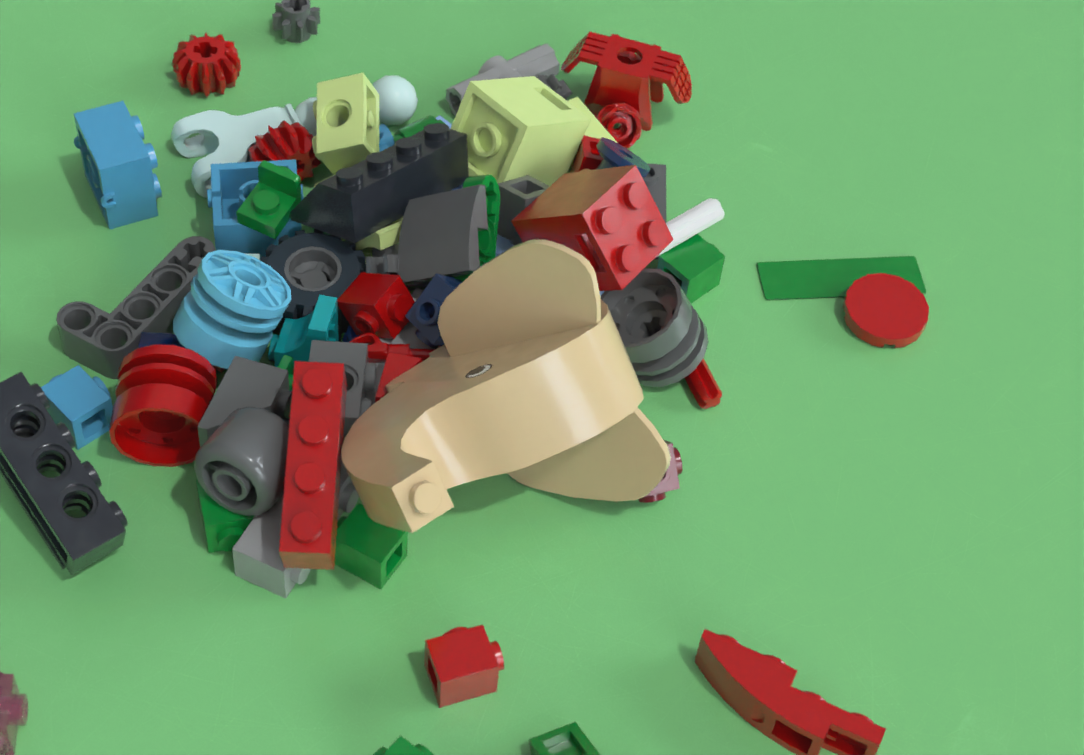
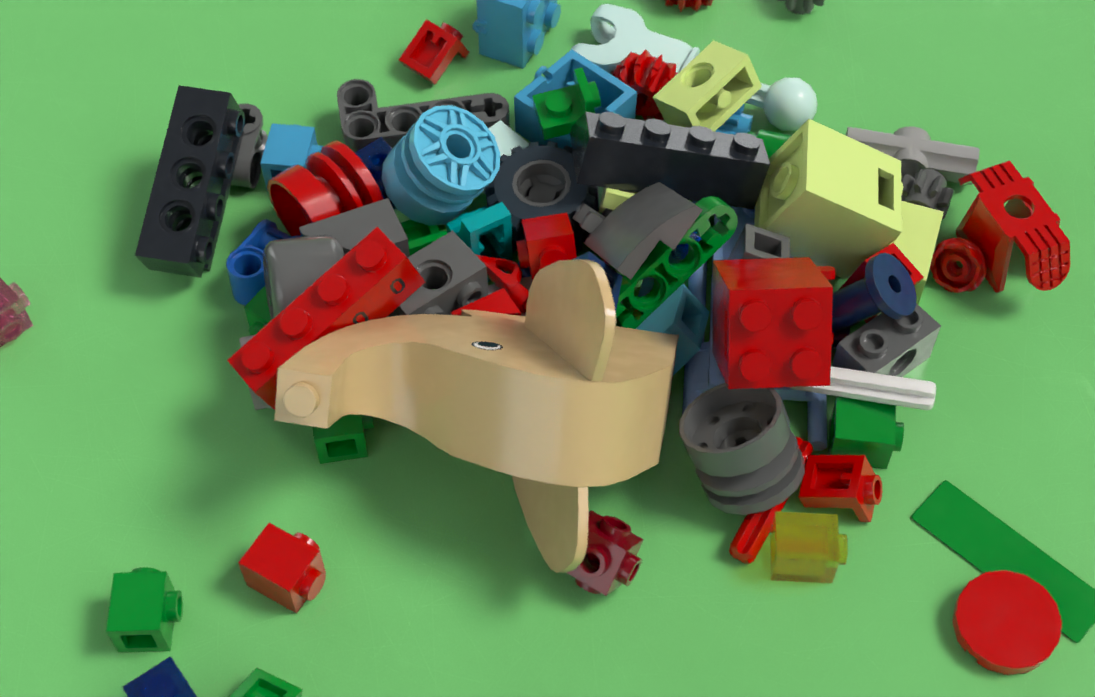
camera: 55 degrees right, 5 degrees up
none -> blue piece [226,219,301,306]
none -> red bracket [398,19,470,85]
none -> clear yellow brick [770,511,848,583]
none -> red bracket [799,455,883,522]

